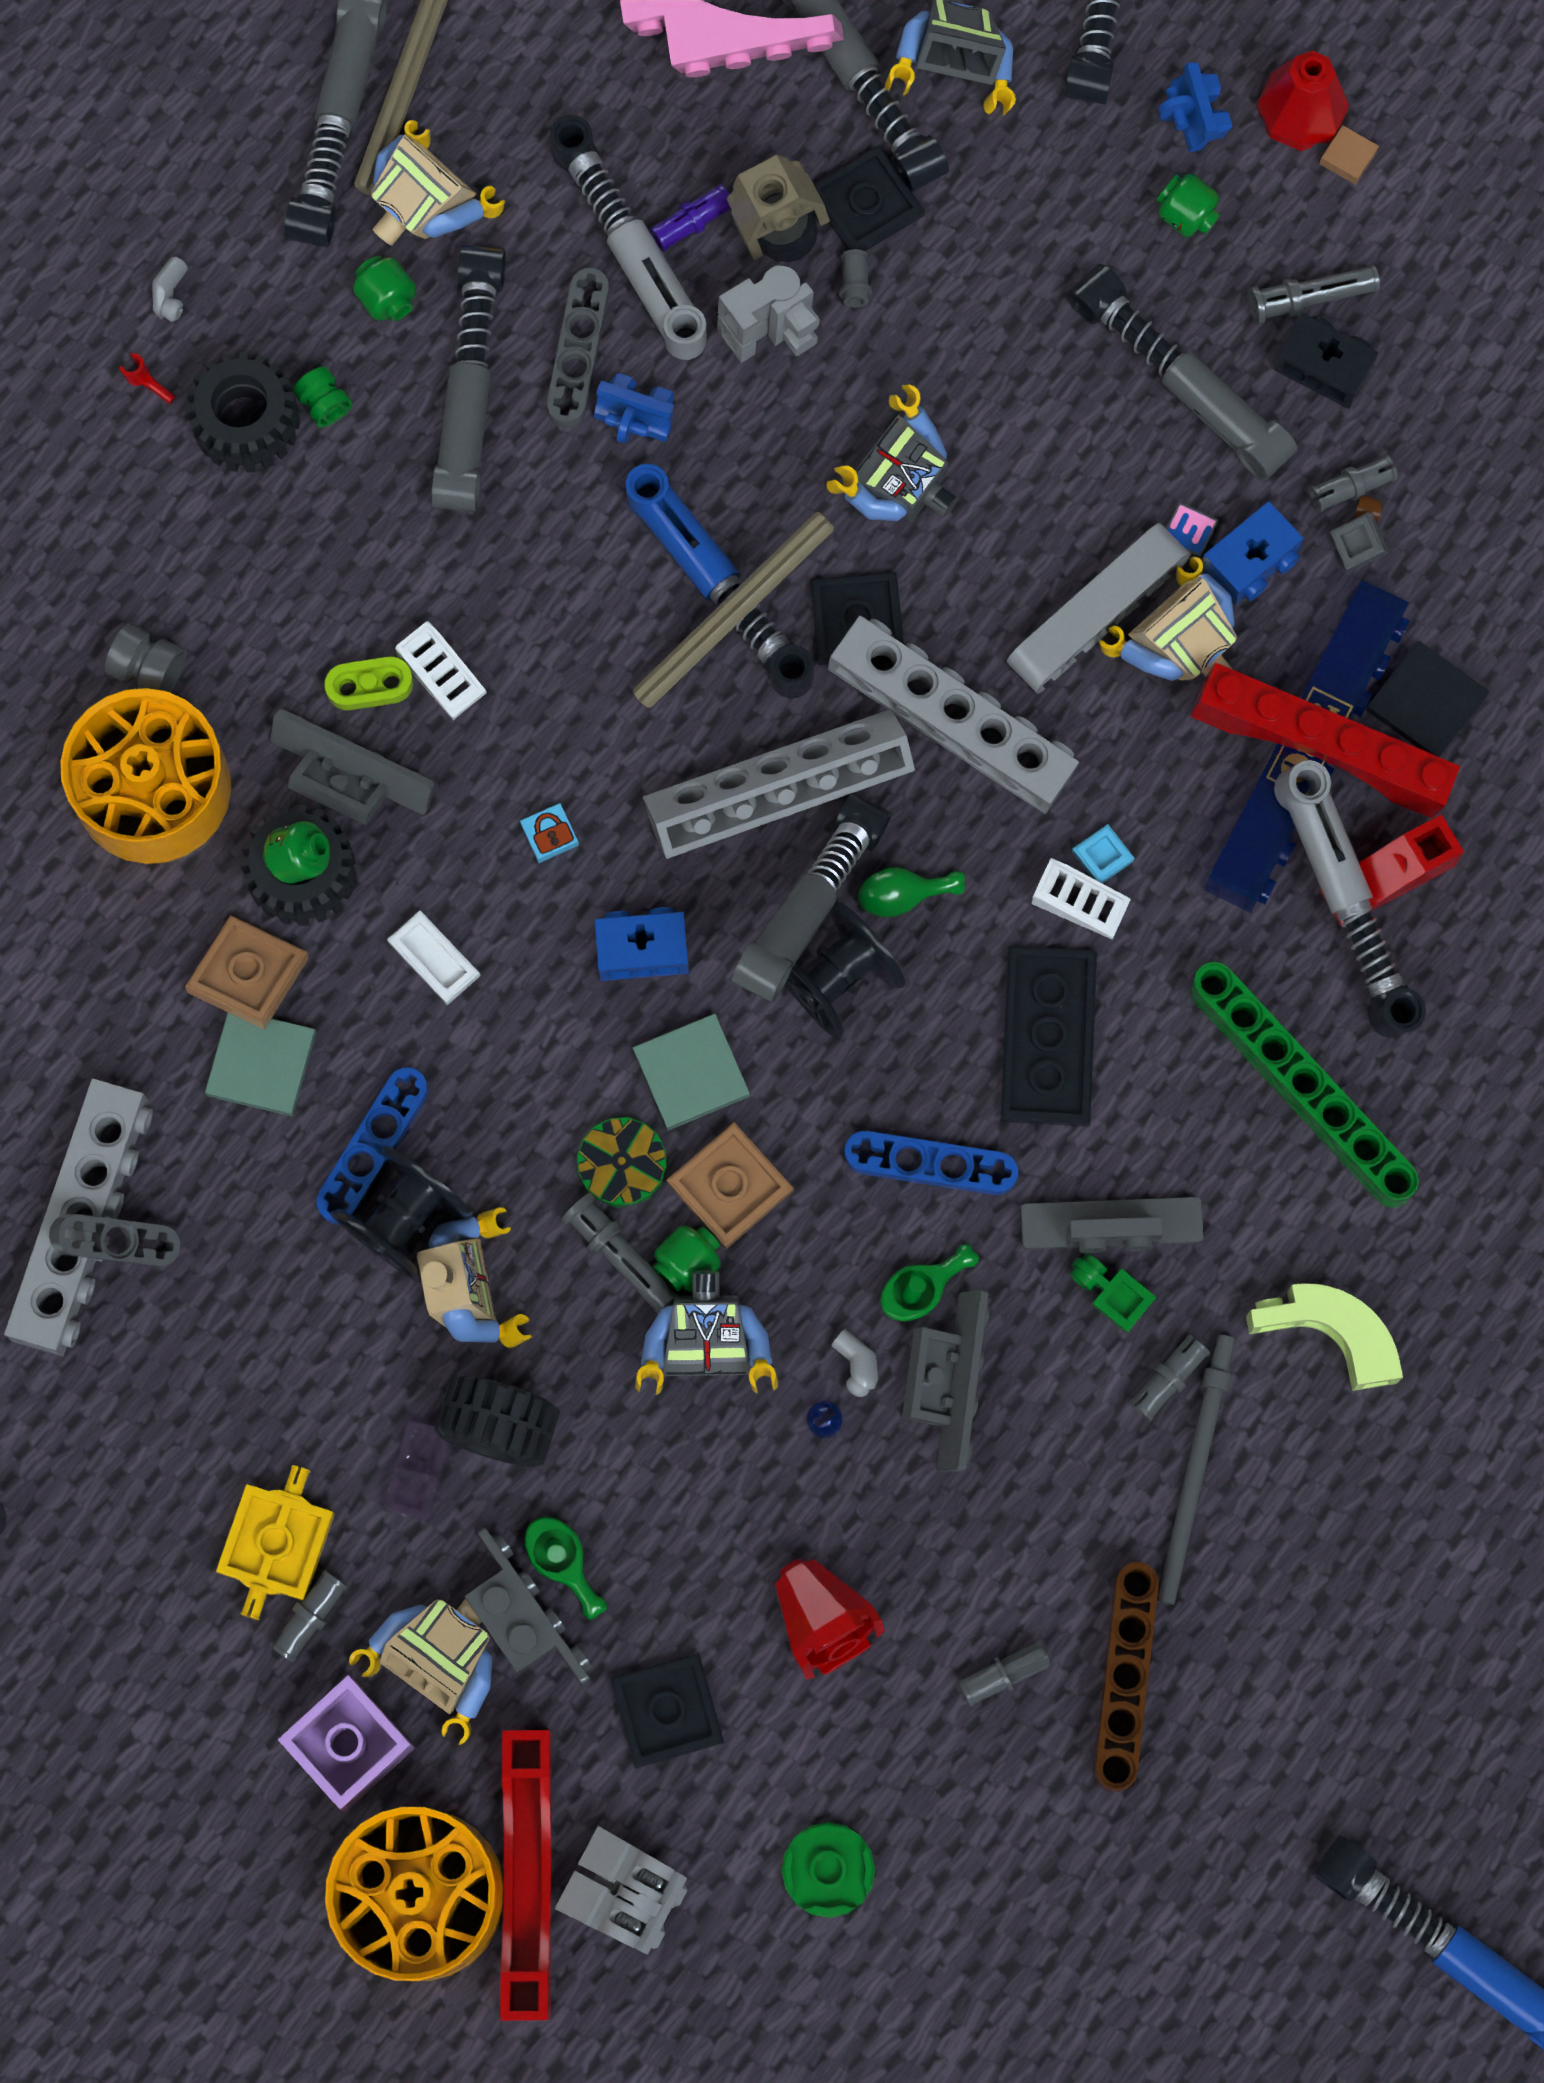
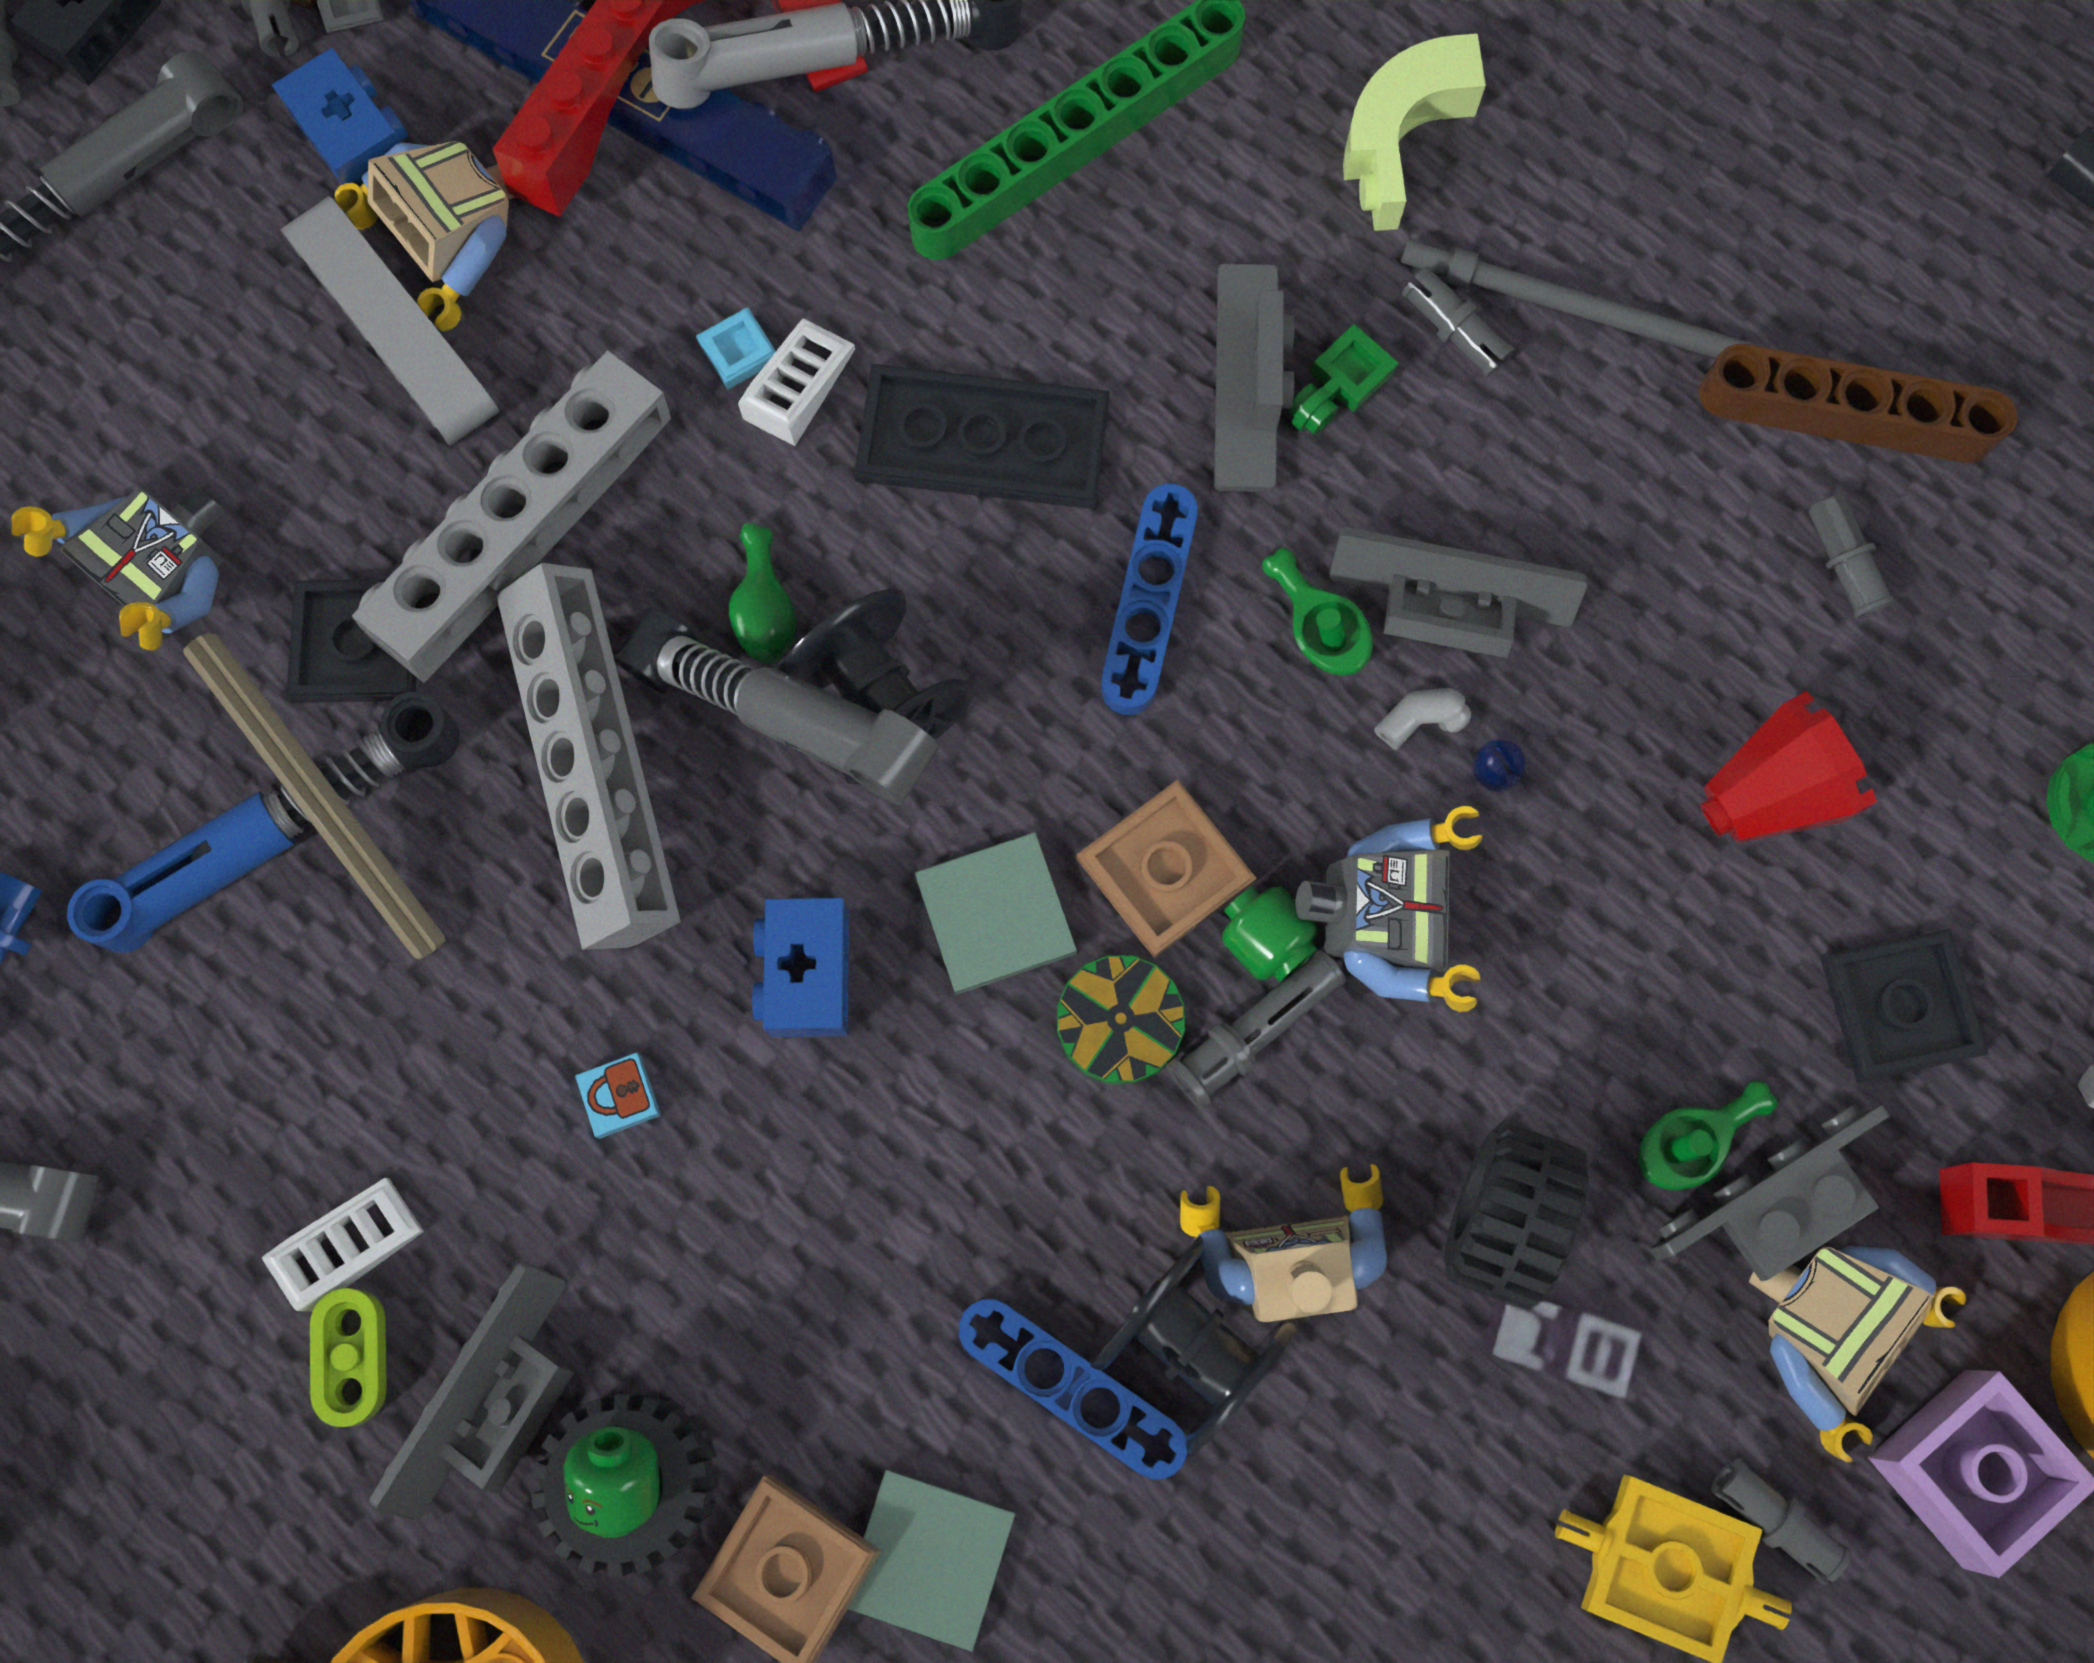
camera: 85 degrees left, 0 degrees up
white tile [387,911,480,1005] -> none
tile [1166,502,1219,558] -> none

